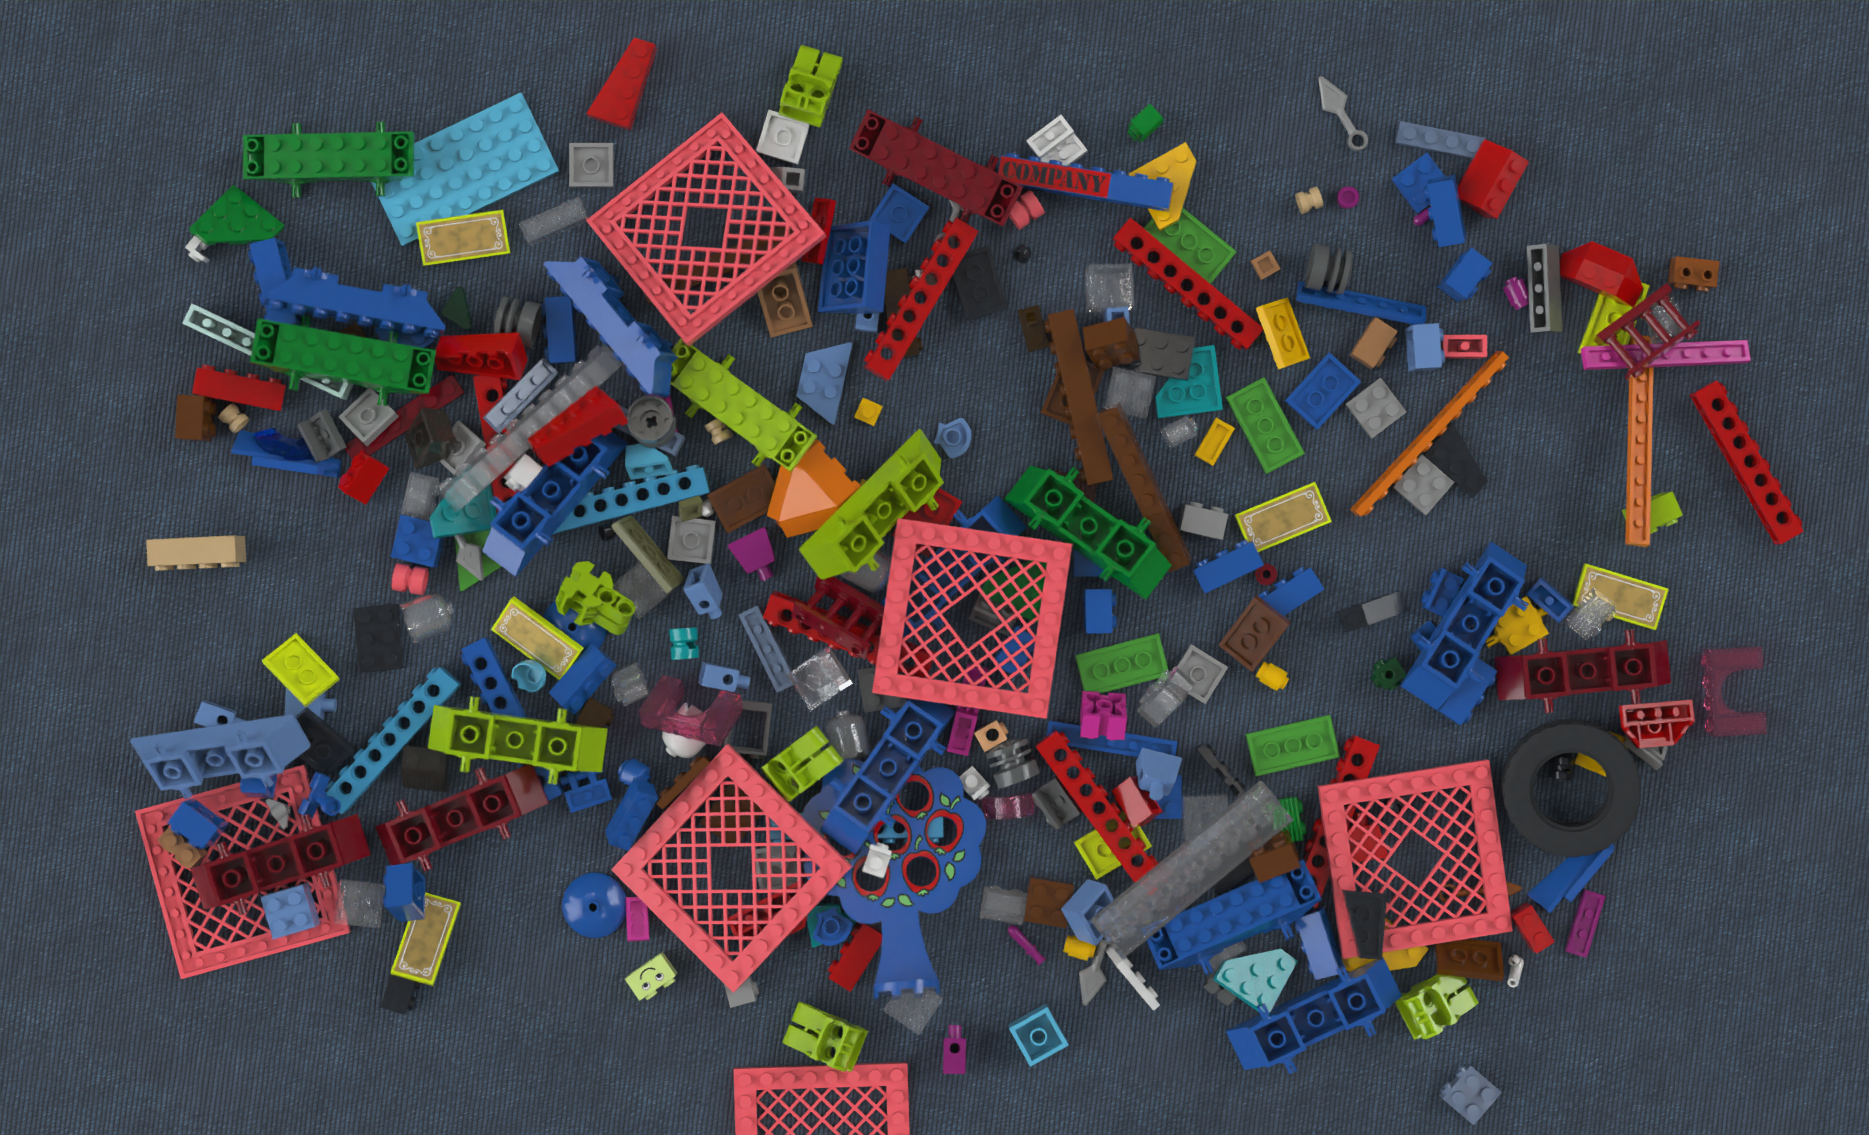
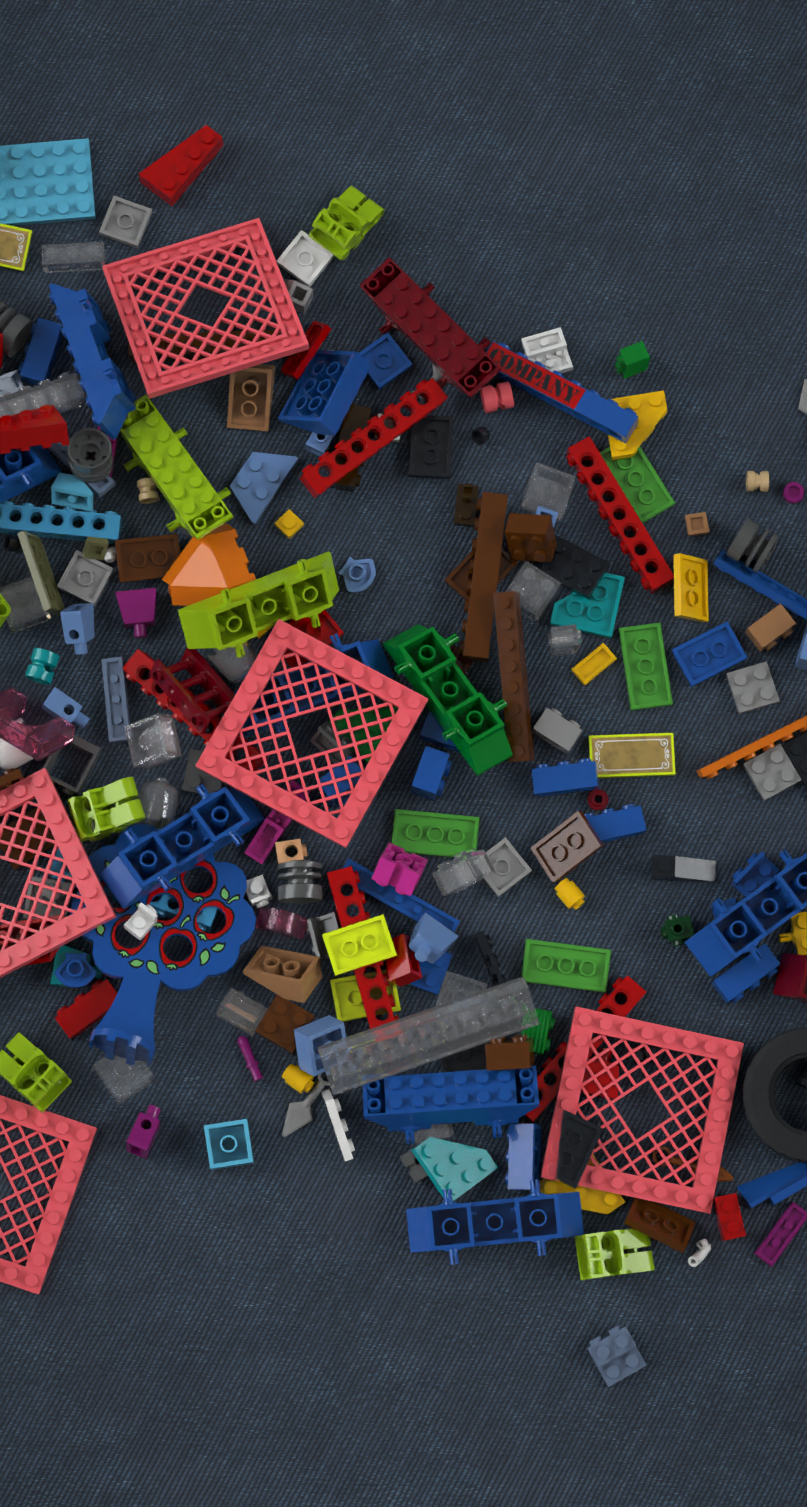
camera: 15 degrees right, 10 degrees down
none -> medium nougat slope [243,945,322,1003]
none -> neon yellow tile [322,914,397,976]

